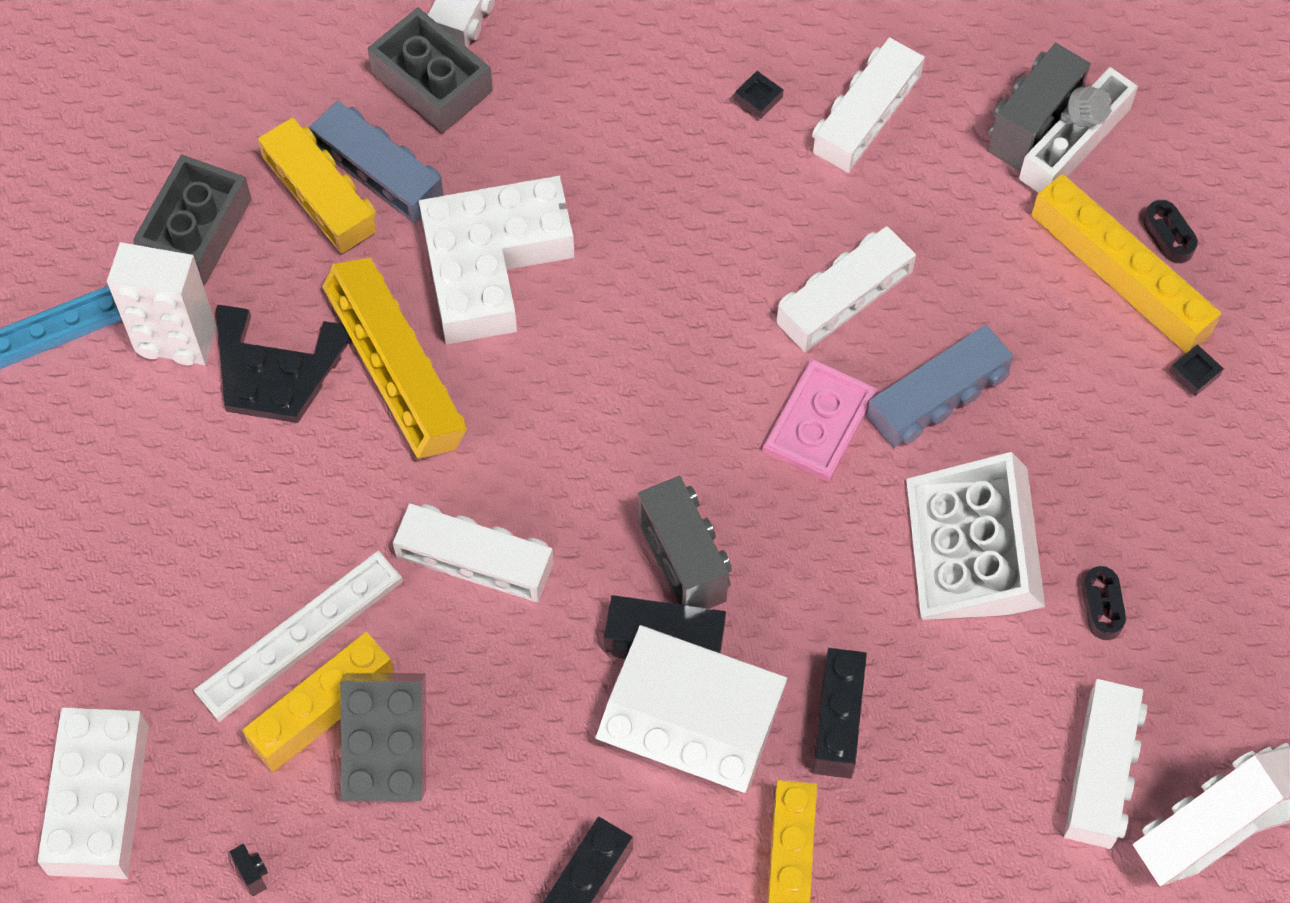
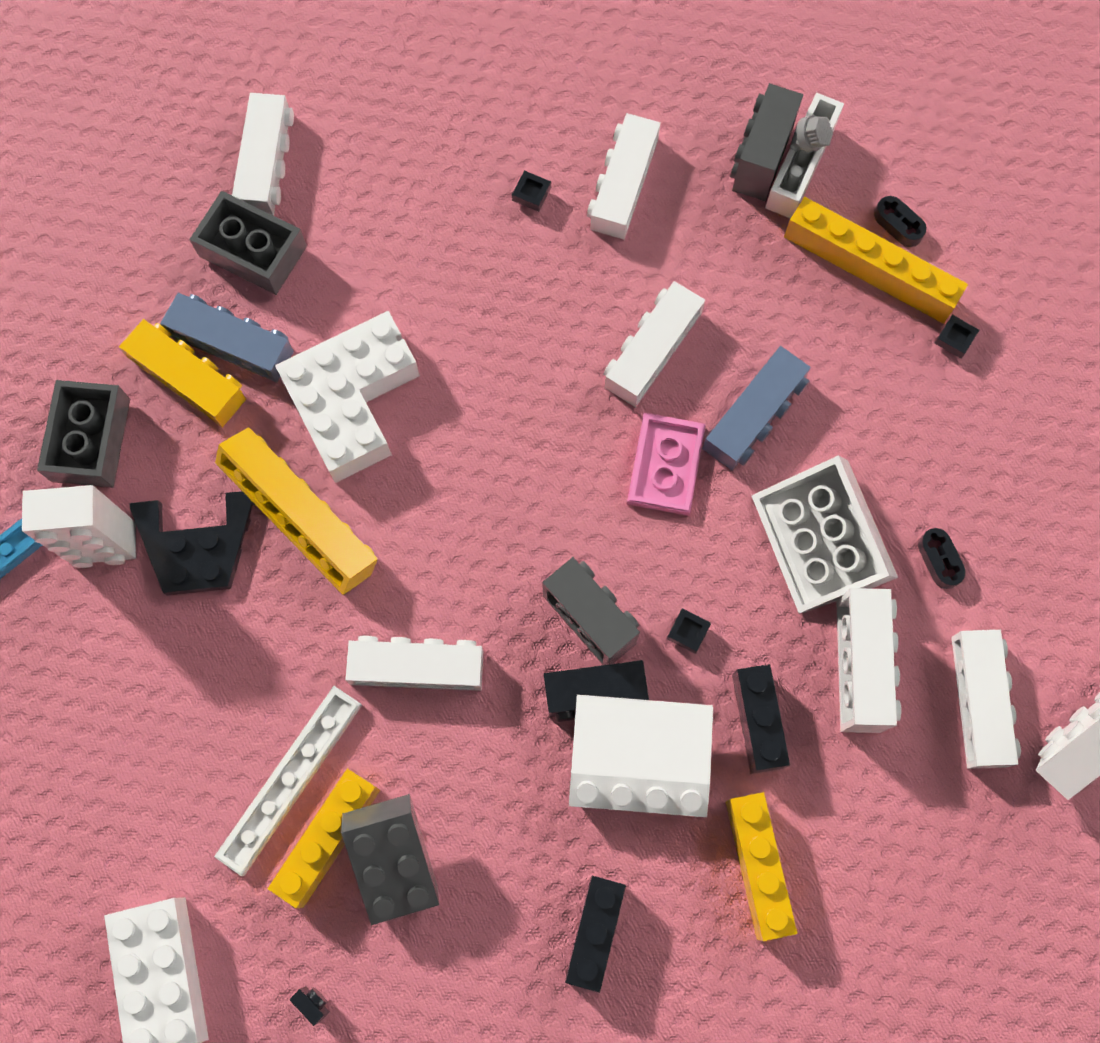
camera: 15 degrees left, 10 degrees up
none -> black plate [666,608,711,654]
none -> white brick [836,588,901,733]

